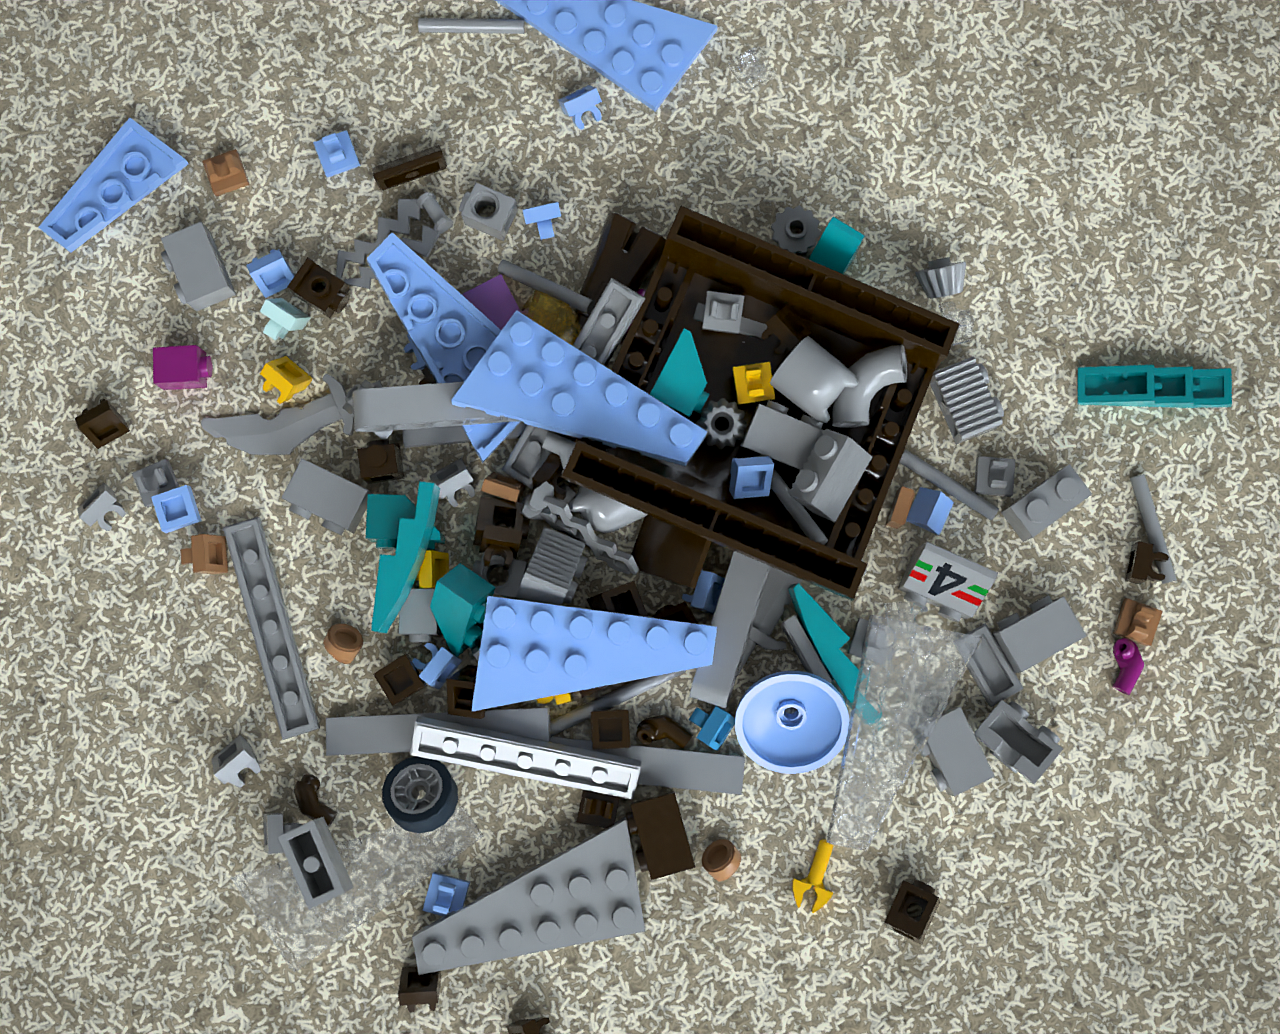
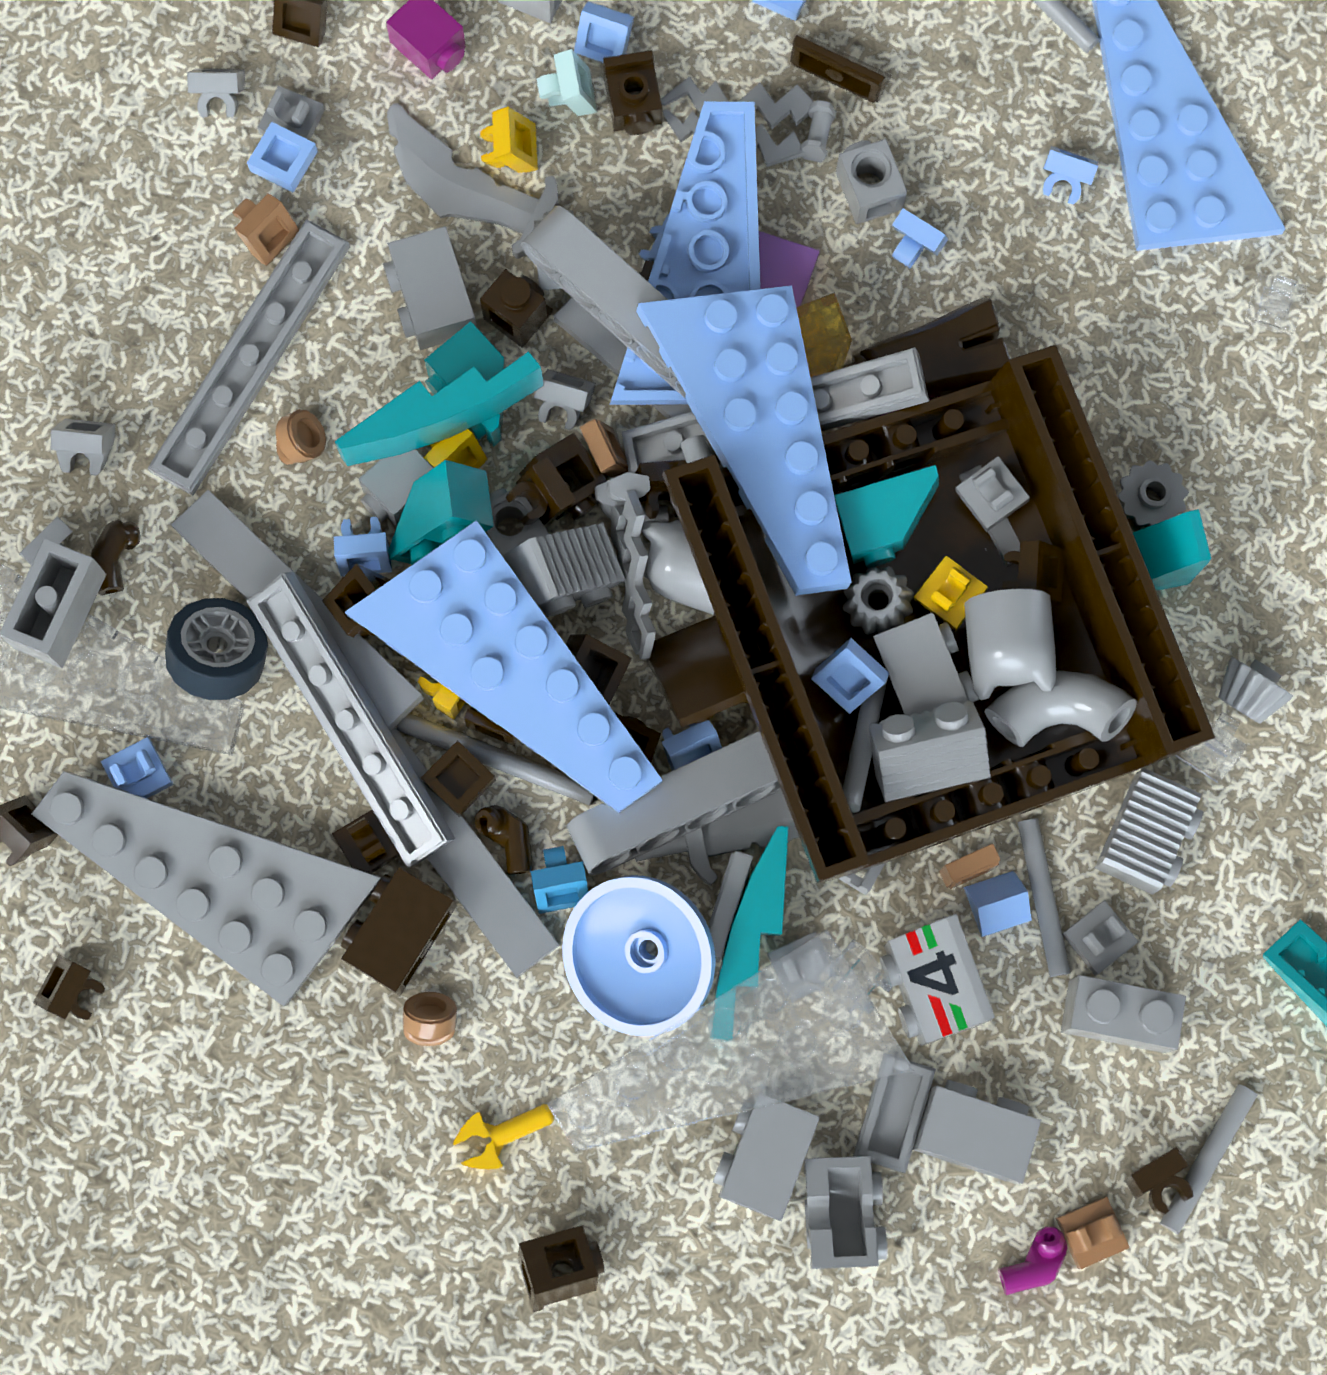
camera: 40 degrees right, 5 degrees down
dark brown tile [373,654,427,706] -> none
light grey bar [498,260,595,314] -> none

